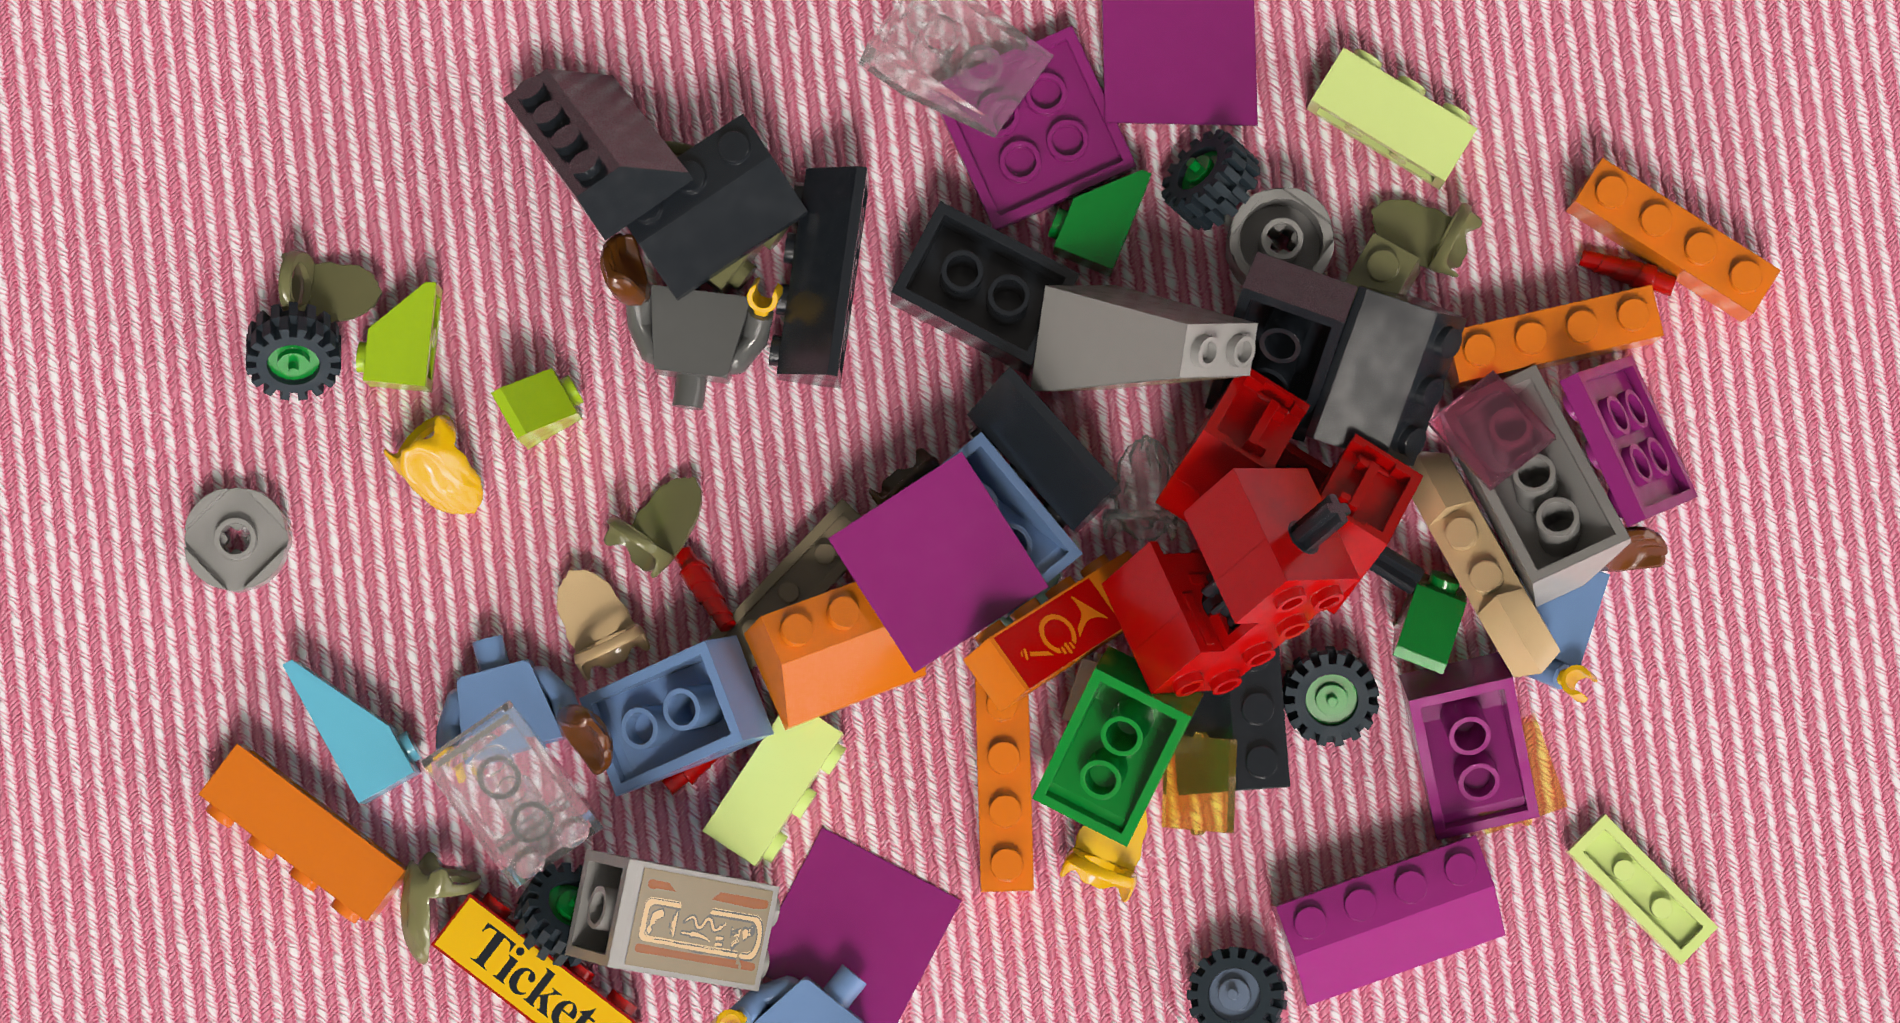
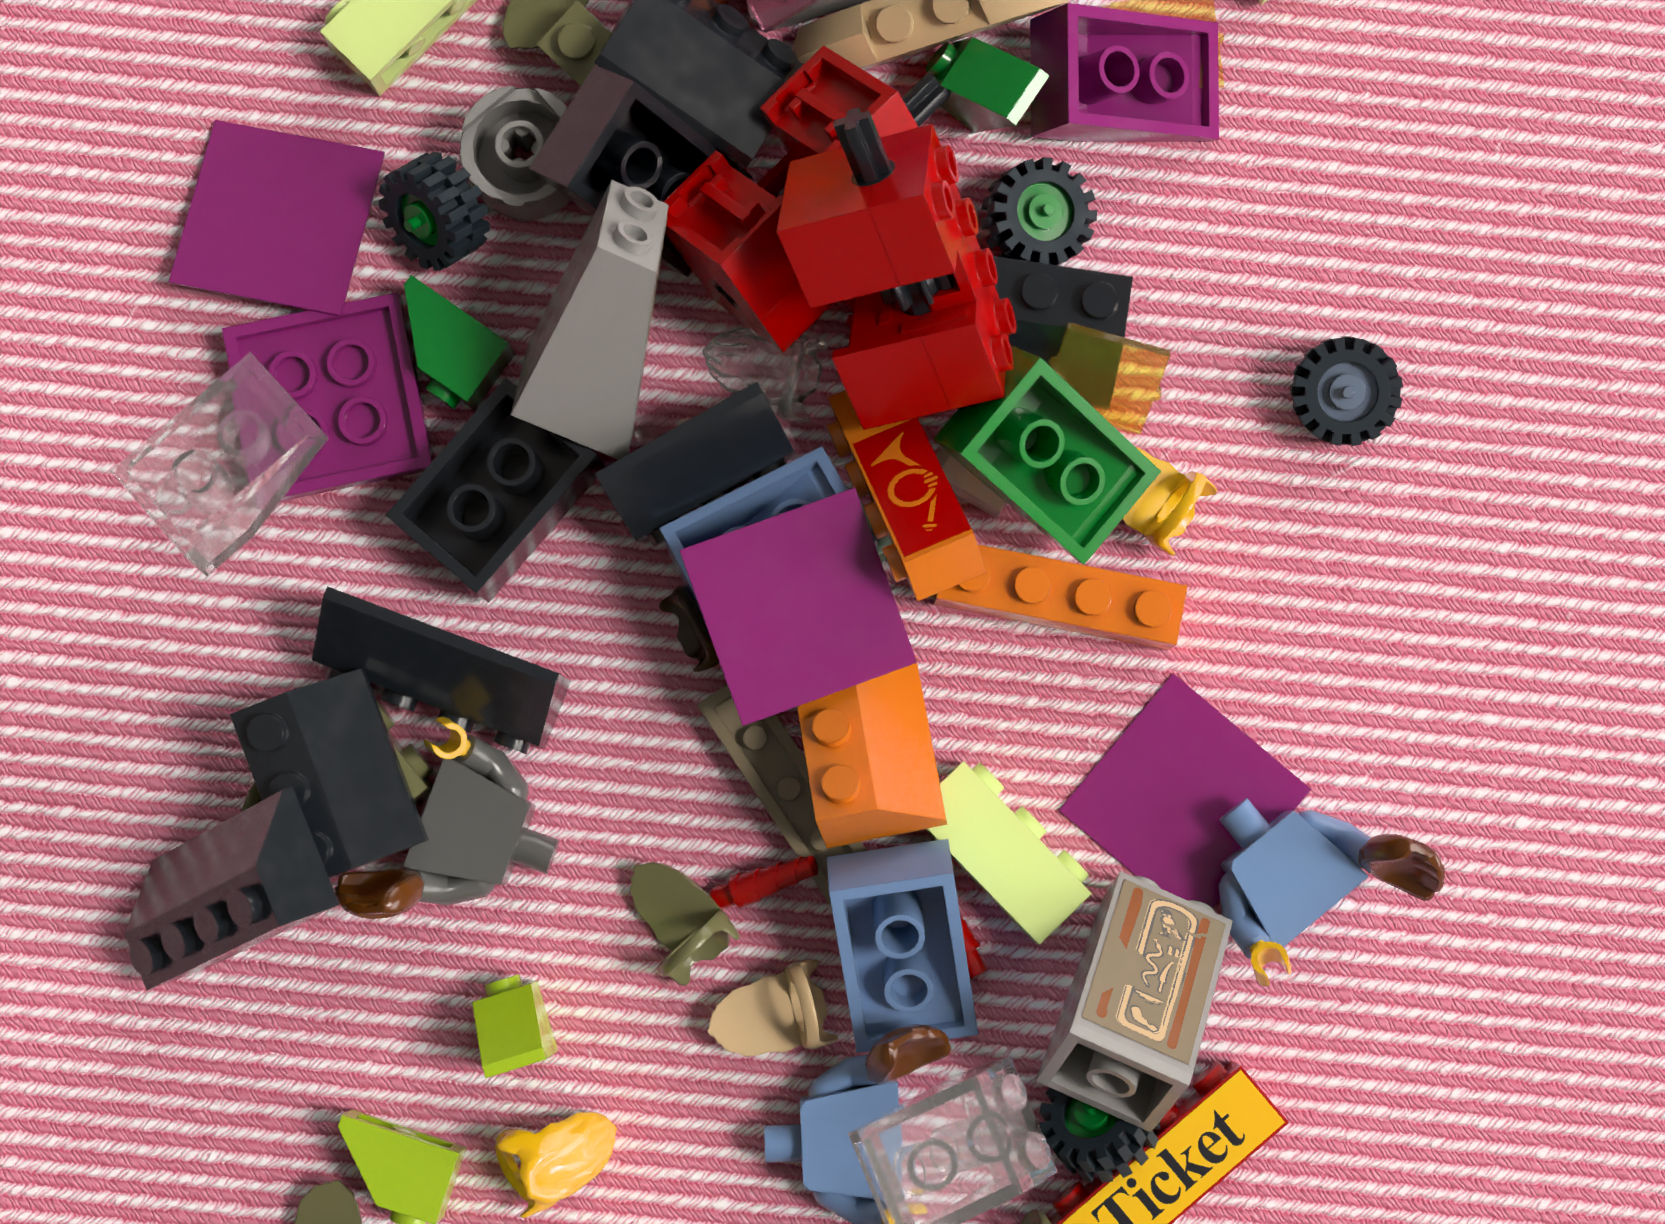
camera: 80 degrees left, 0 degrees up
magenta slope [1271,835,1505,1006] -> none

